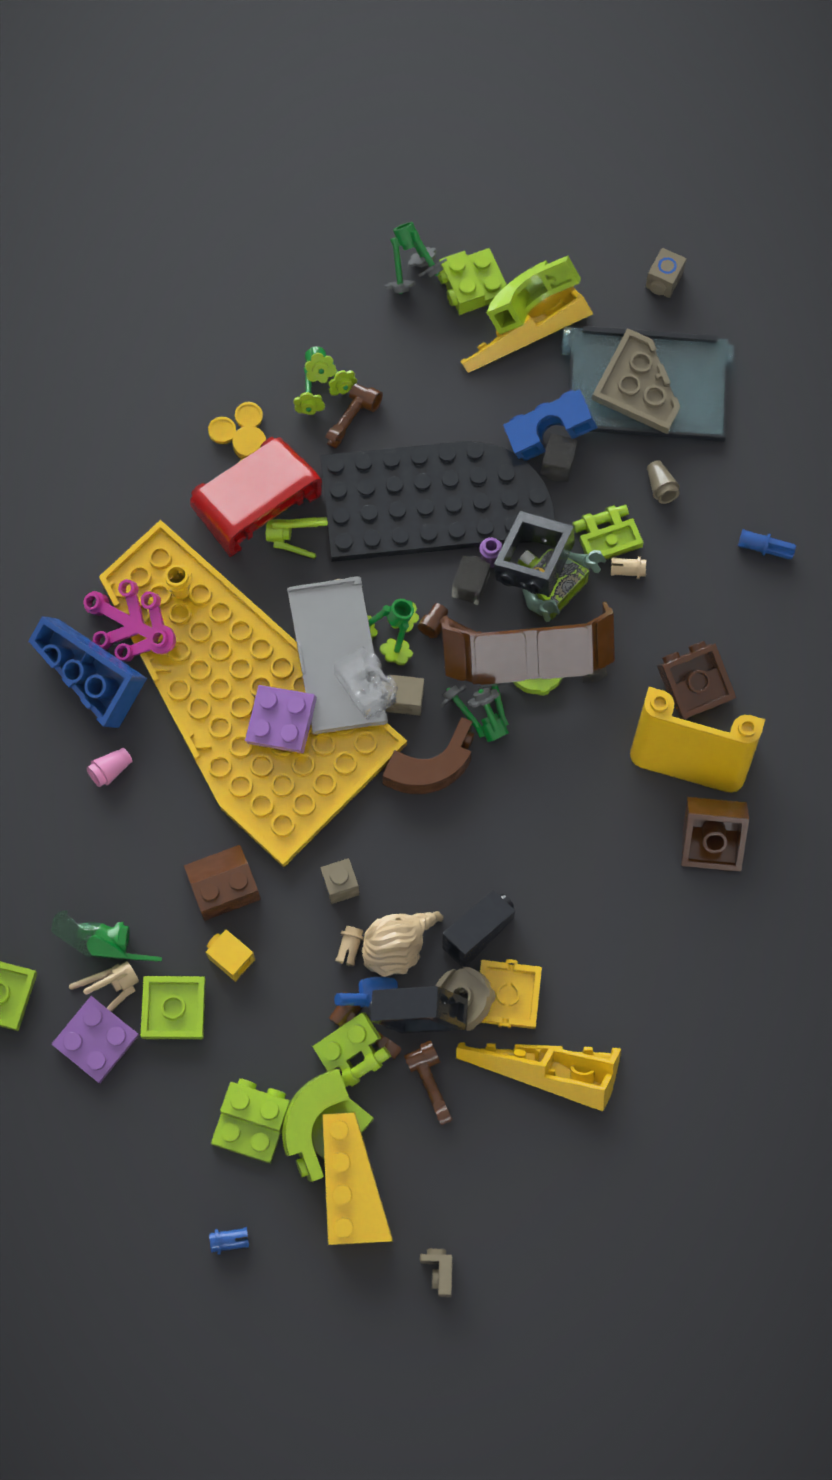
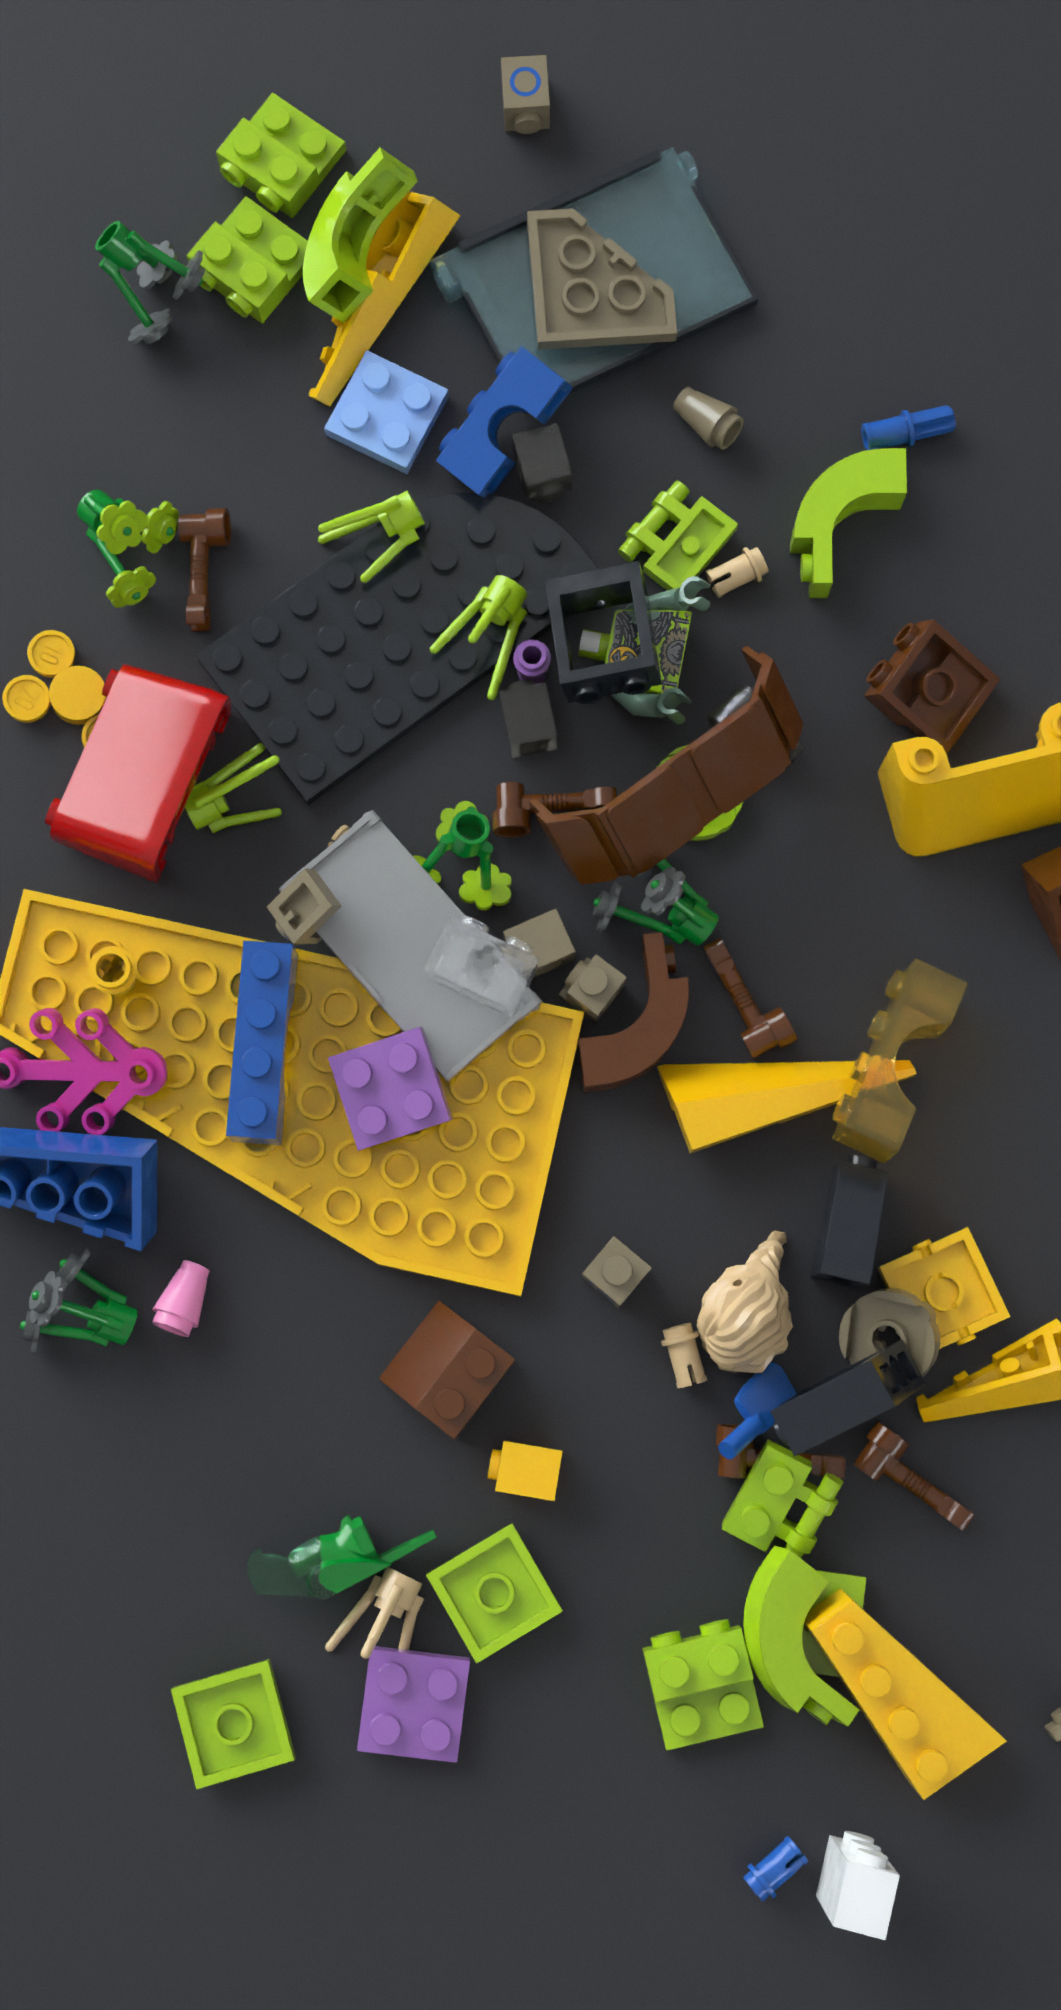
camera: 30 degrees left, 10 degrees up
none -> plant [20,1247,138,1354]
none -> lime plate [216,92,346,219]
none -> blue arch [226,940,298,1145]
none -> dark tan bracket [267,869,342,944]
none -> lime plant [318,490,425,583]
none -> light blue plate [324,350,449,474]
none -> lime plant [430,575,527,700]
none -> dark tan brick [558,954,627,1024]
none -> yellow wedge [657,1060,917,1154]
none -> reddish brown brick [704,938,798,1059]
none -> lime arch [790,448,907,598]
none -> white brick [816,1831,900,1940]
none -> clear yellow arch [832,958,968,1164]

